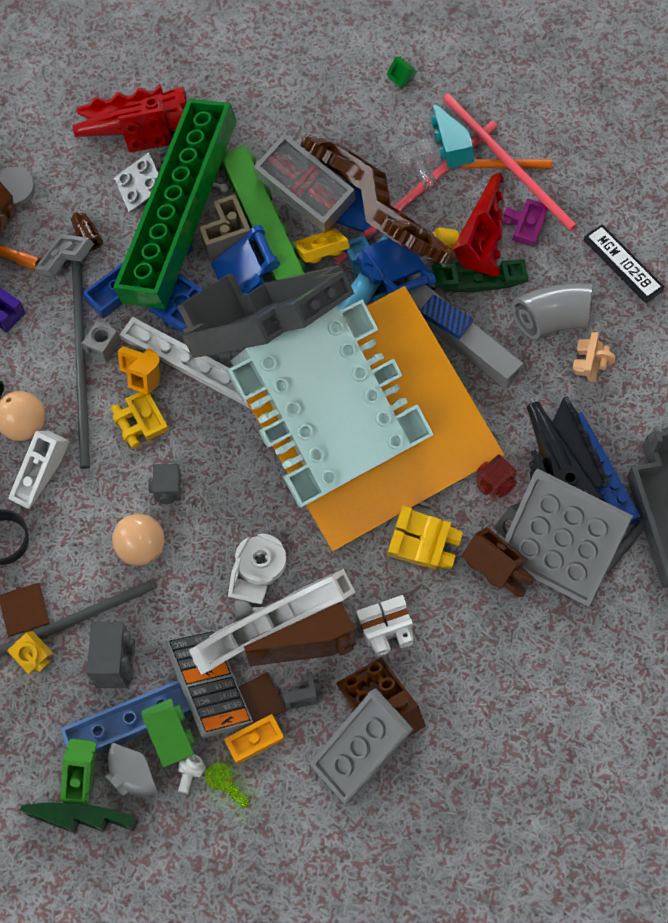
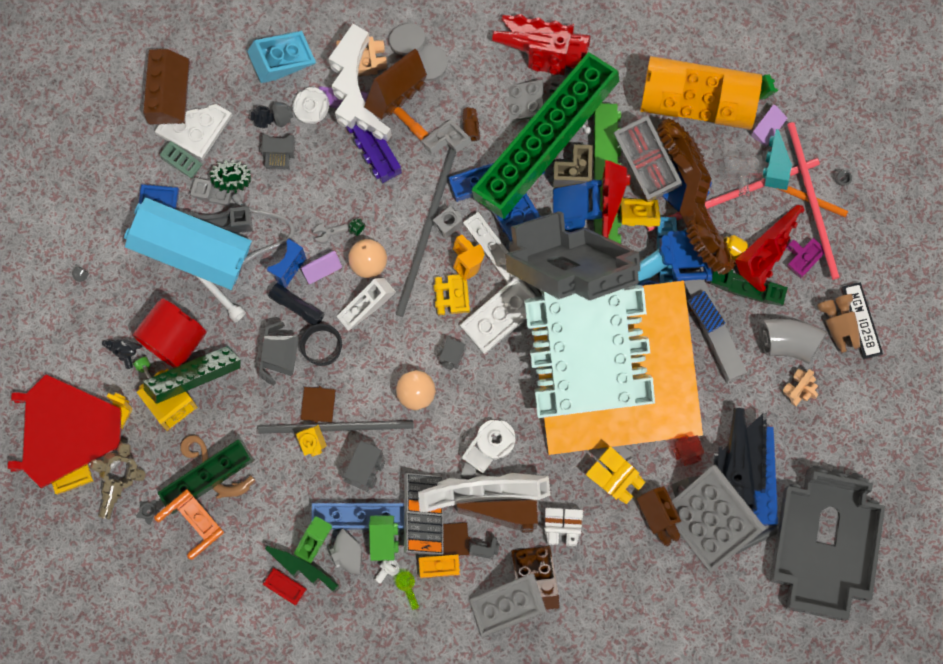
camera: 20 degrees right, 10 degrees up
none -> red tile [263,568,307,606]
none -> white tile [460,277,536,354]
none -> red wedge [602,160,630,238]
none -> light orange cylinder [640,56,762,130]
none -> lavender slope [751,104,787,147]
none -> medium nougat piece [817,294,860,353]
none -> dark grey hinge [836,170,852,186]

